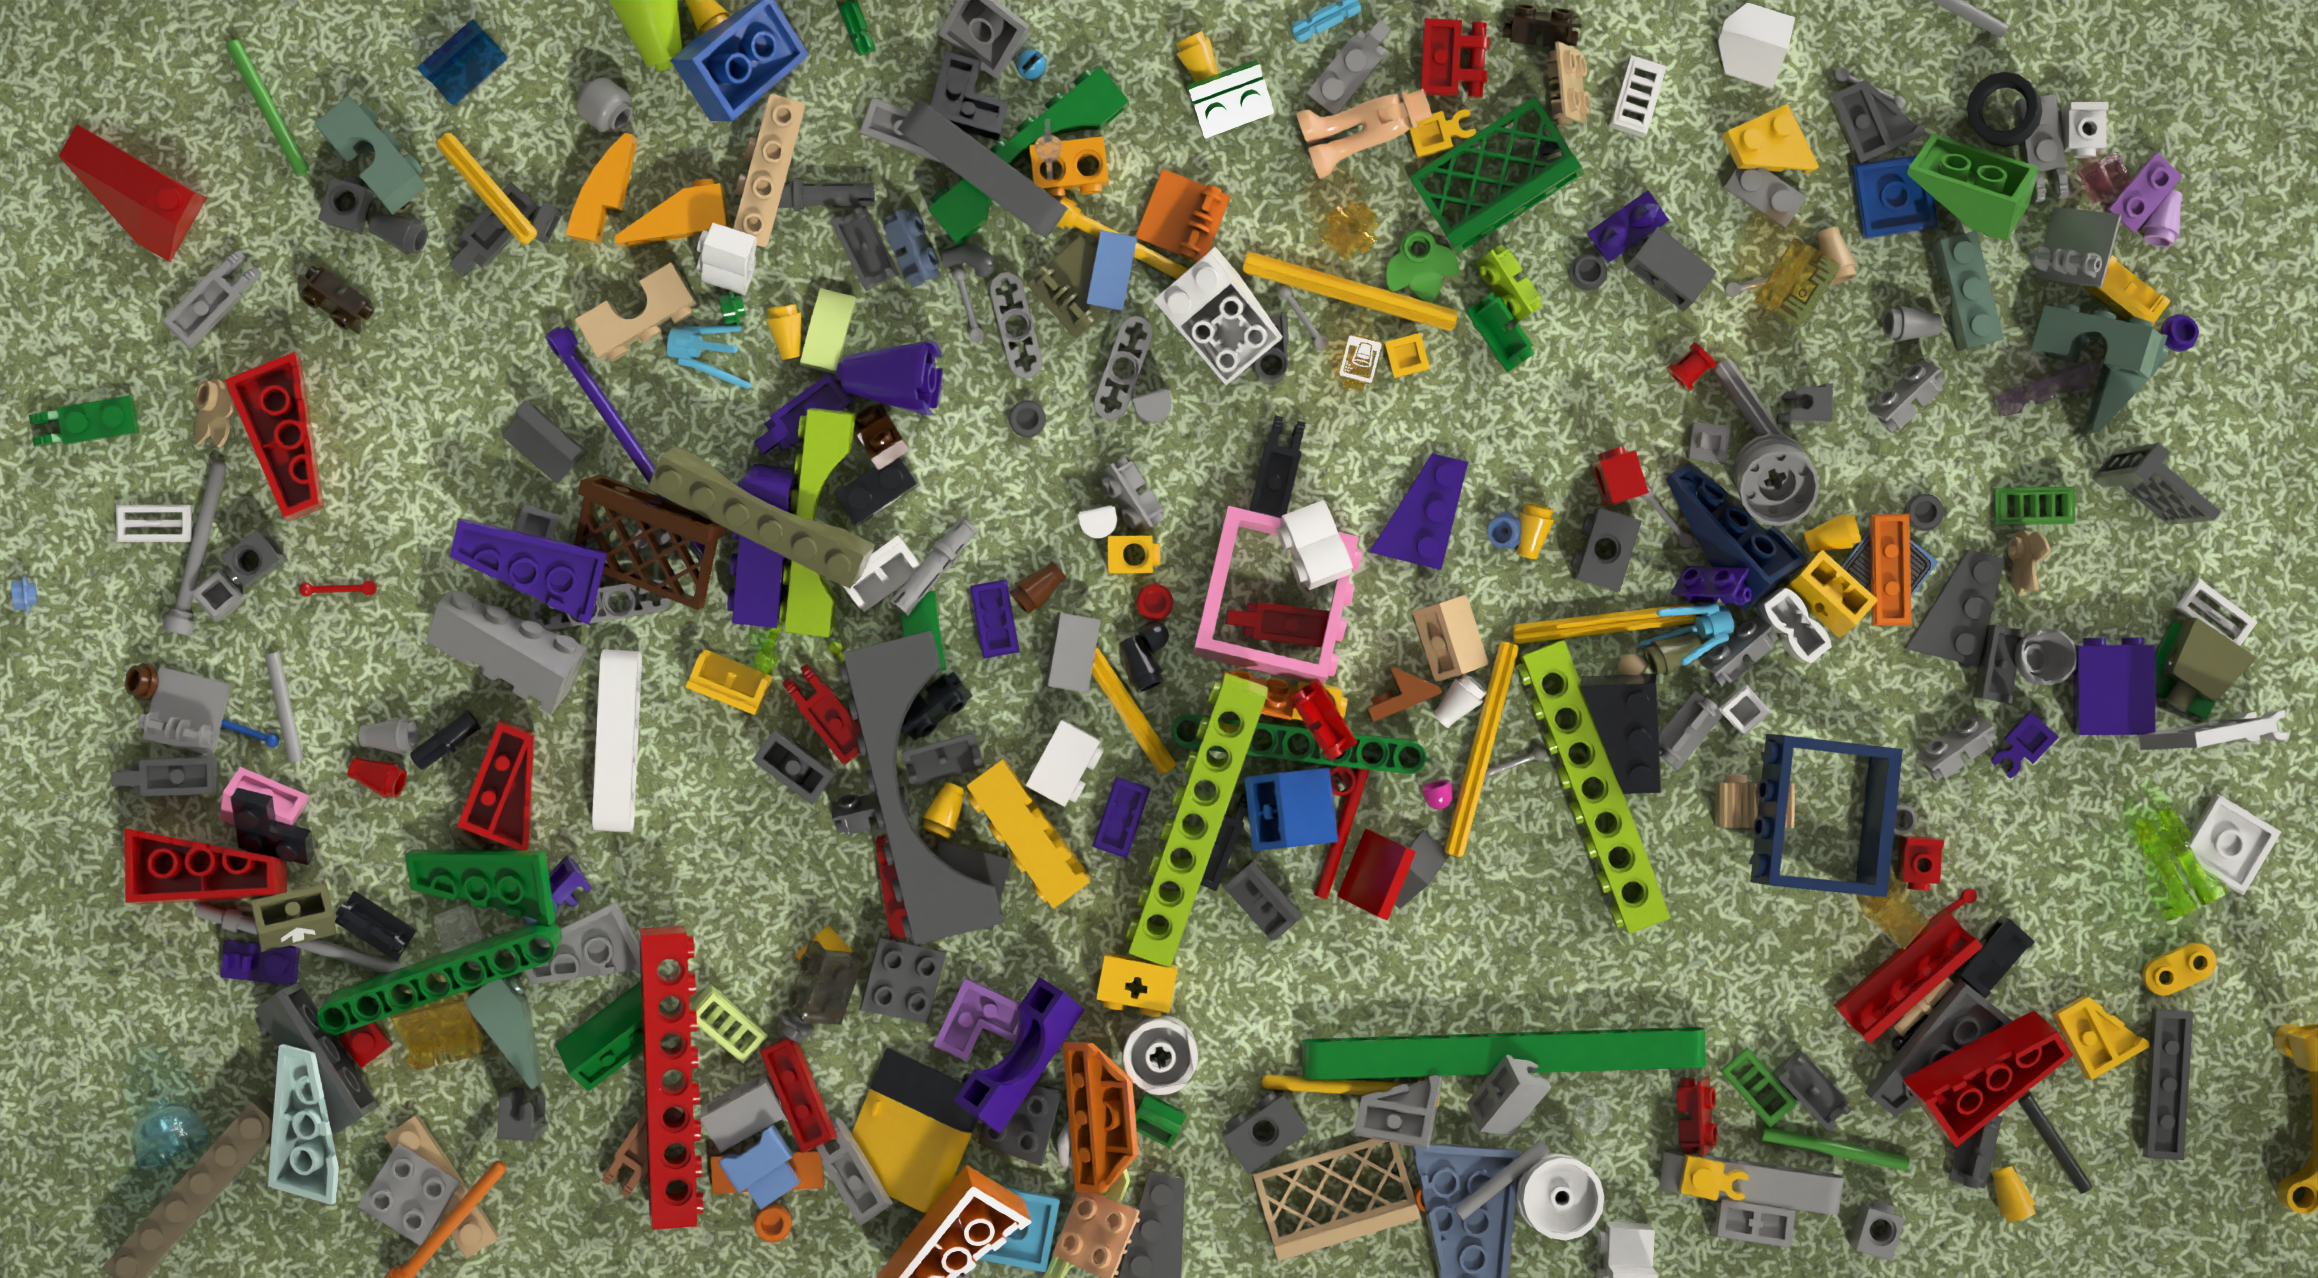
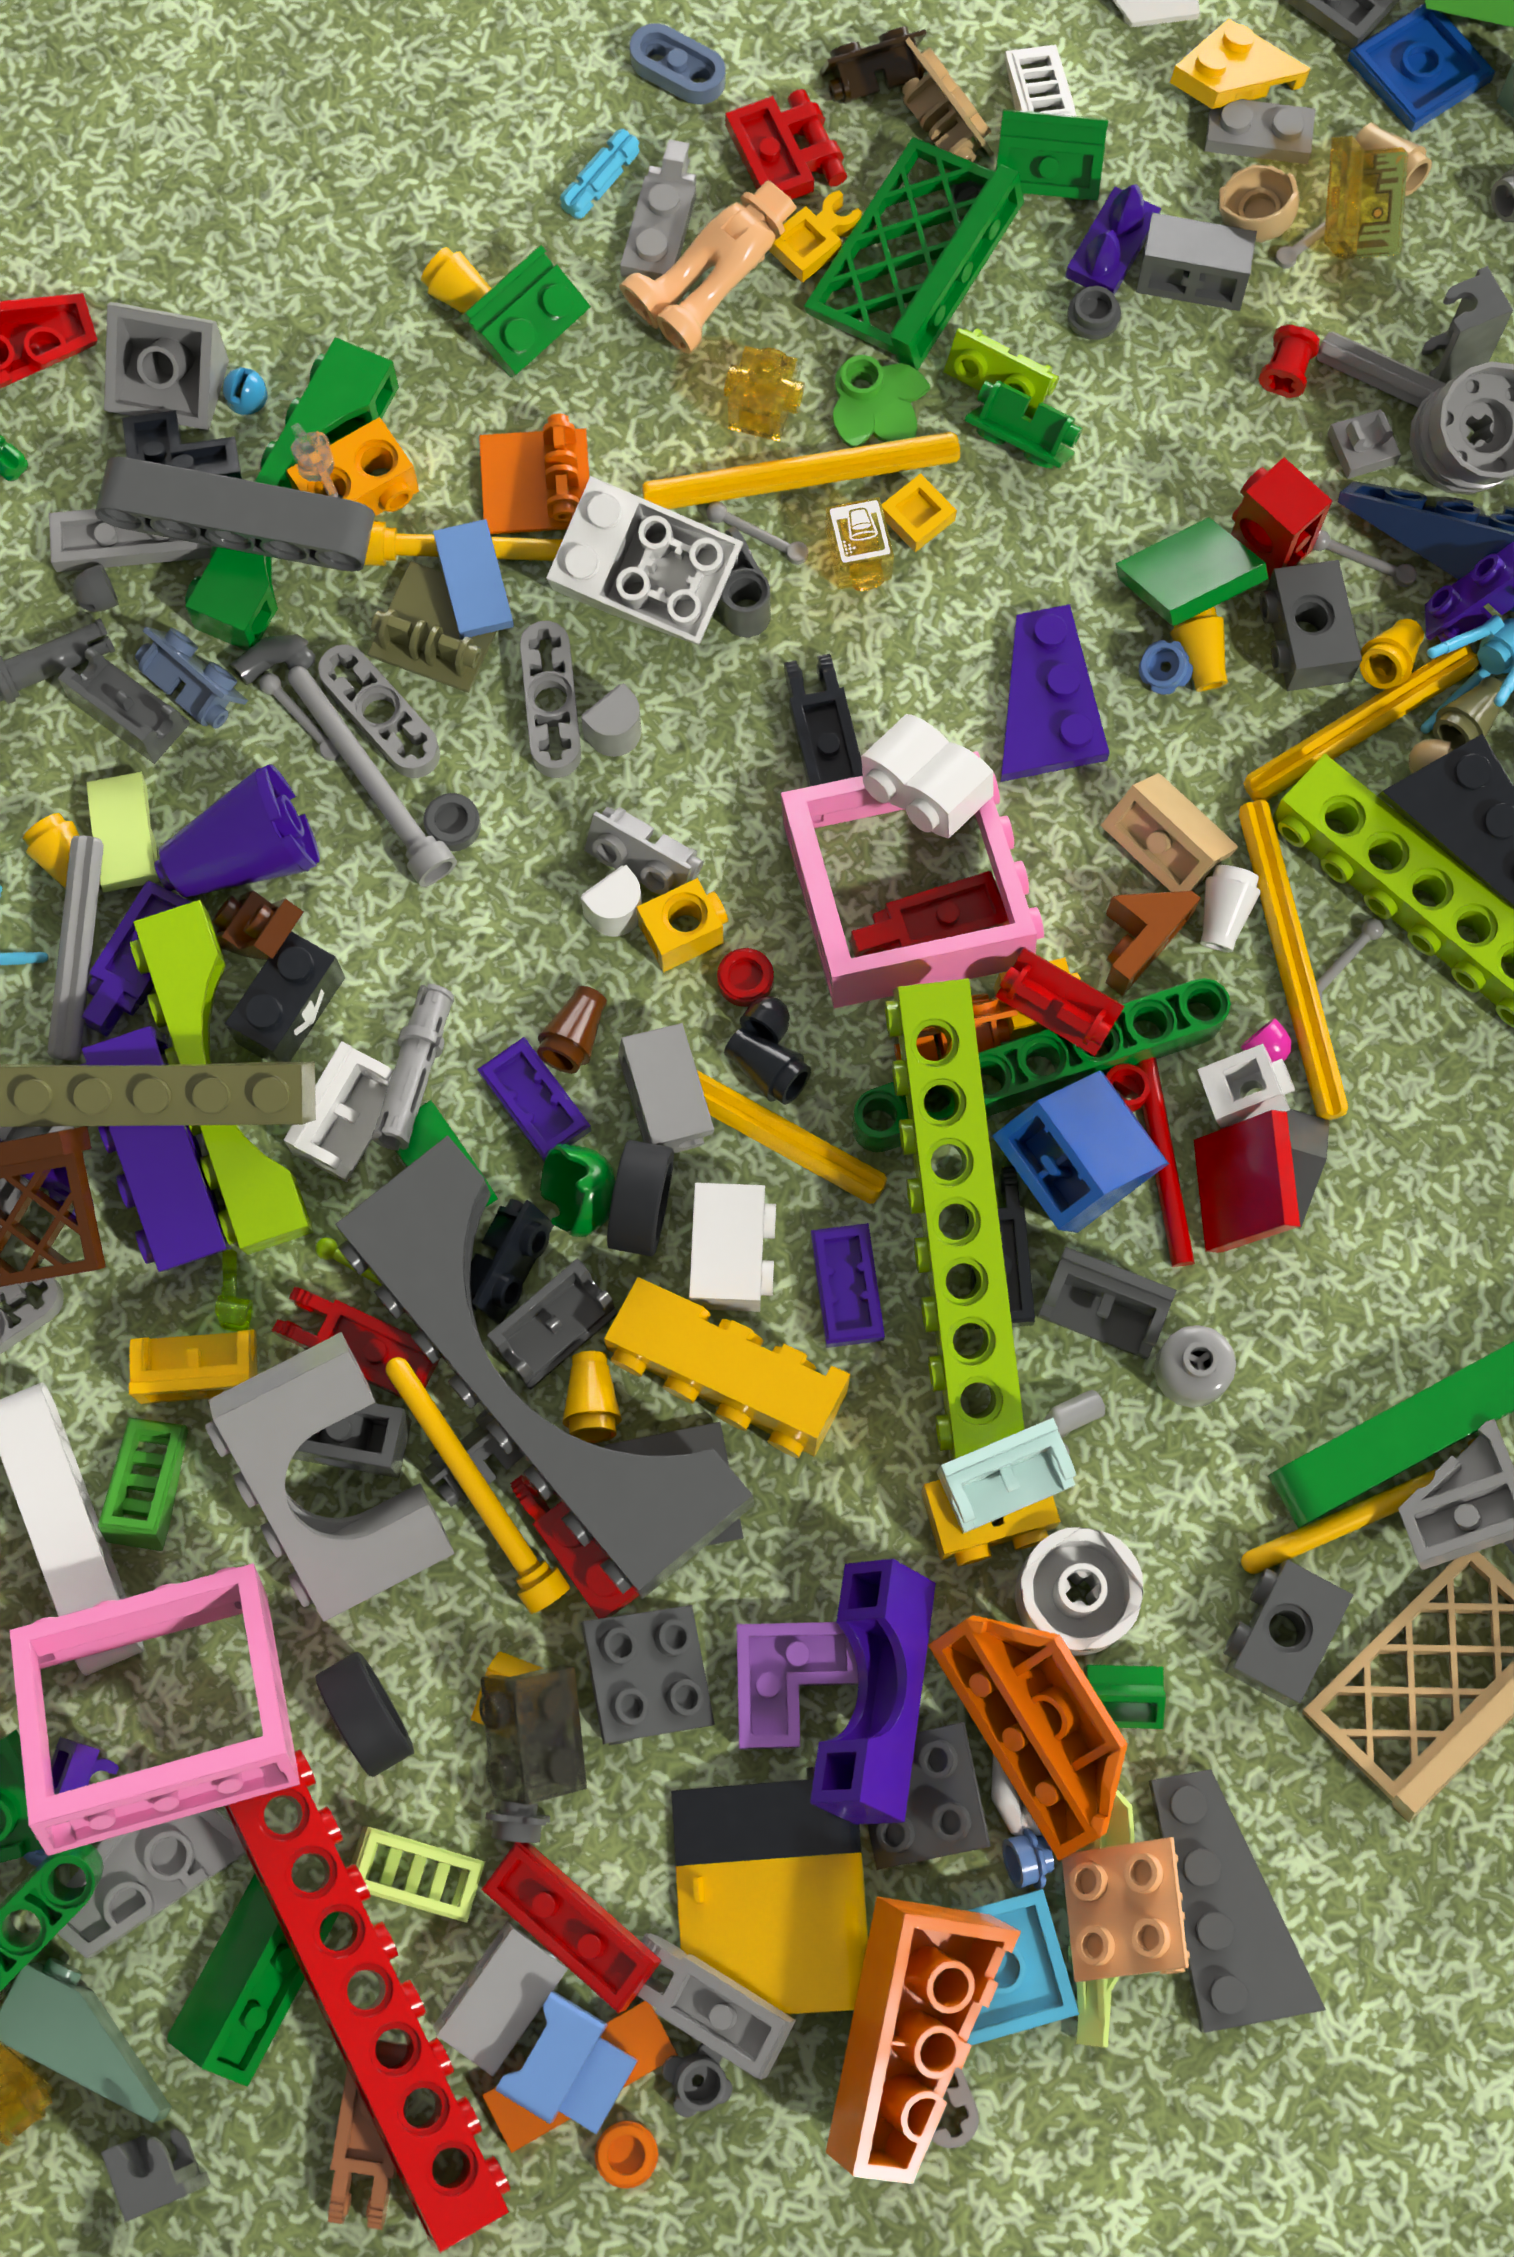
camera: 20 degrees left, 15 degrees down
none -> bright pink window [10,1563,300,1856]
none -> light grey axle [47,835,104,1061]
none -> dark grey hinge [73,564,119,612]
none -> bright green slope [98,1417,188,1551]
none -> light grey arch [205,1332,455,1622]
none -> light grey piece [288,666,457,887]
none -> black tyre [316,1652,414,1777]
none -> yellow piece [386,1357,570,1614]
none -> green hair [540,1144,615,1237]
none -> black tyre [607,1140,674,1256]
none -> dark grey plate [662,2044,733,2117]
none -> light aqua hinge [936,1418,1076,1534]
none -> green plate [996,109,1108,201]
none -> medium blue plate [1002,1828,1054,1889]
none -> light grey arm [1041,1390,1105,1454]
none -> tile [1115,517,1268,626]
none -> light grey head [1154,1325,1236,1408]
none -> white brick [1197,1044,1295,1129]
none -> tan hair [1219,164,1299,243]
none -> yellow cone [1360,618,1424,689]

